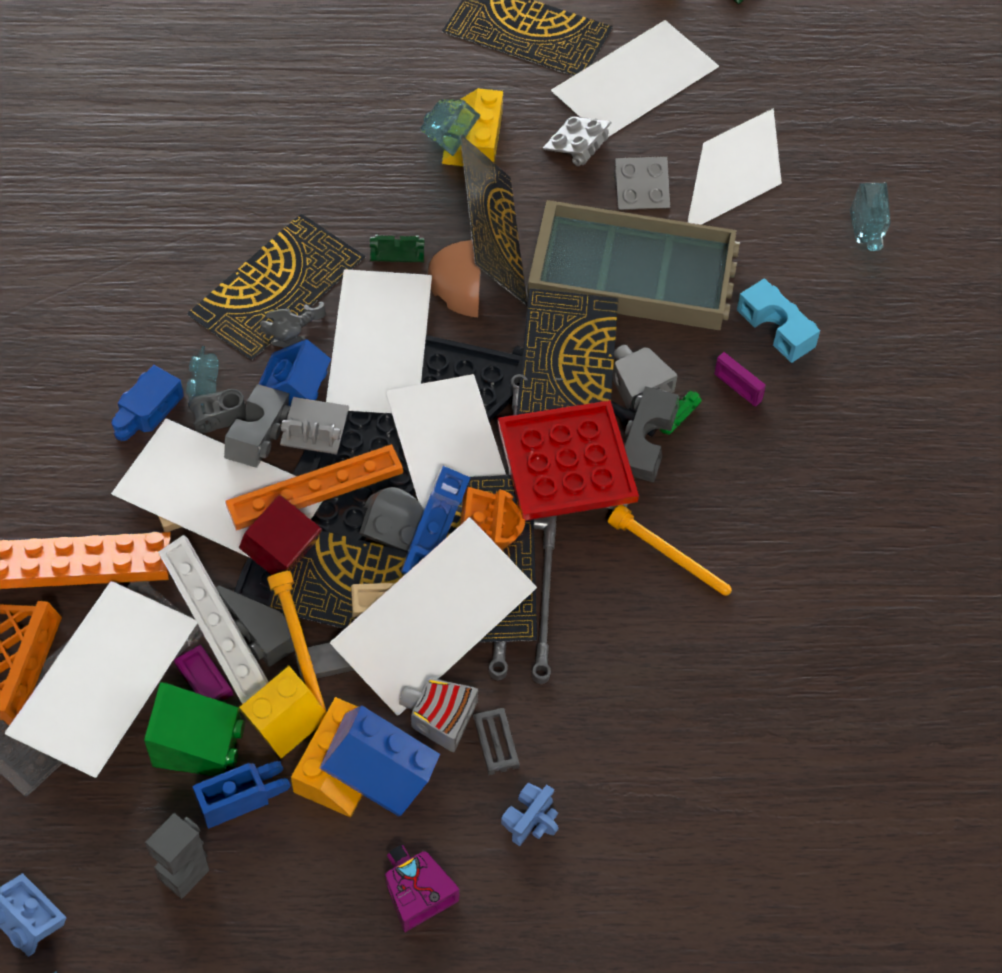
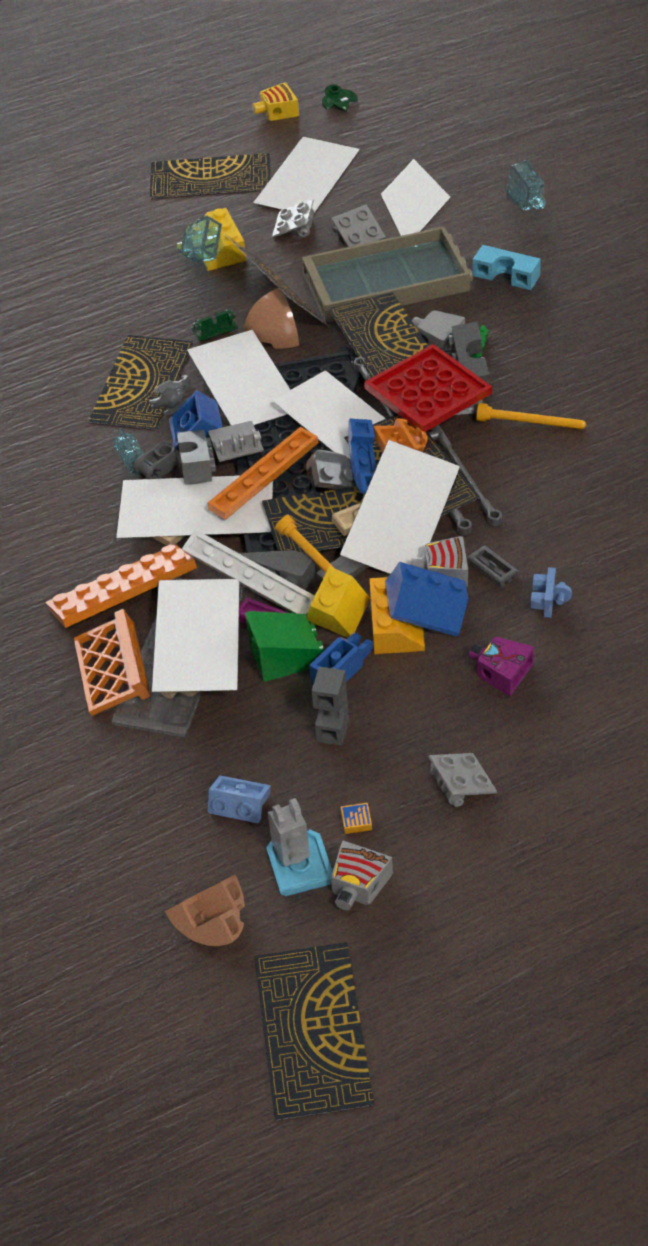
camera: 20 degrees left, 10 degrees down
blue hinge [111,365,184,441] -> none
dark red piece [239,494,322,575] -> none
magenta tile [714,352,766,407] -> none

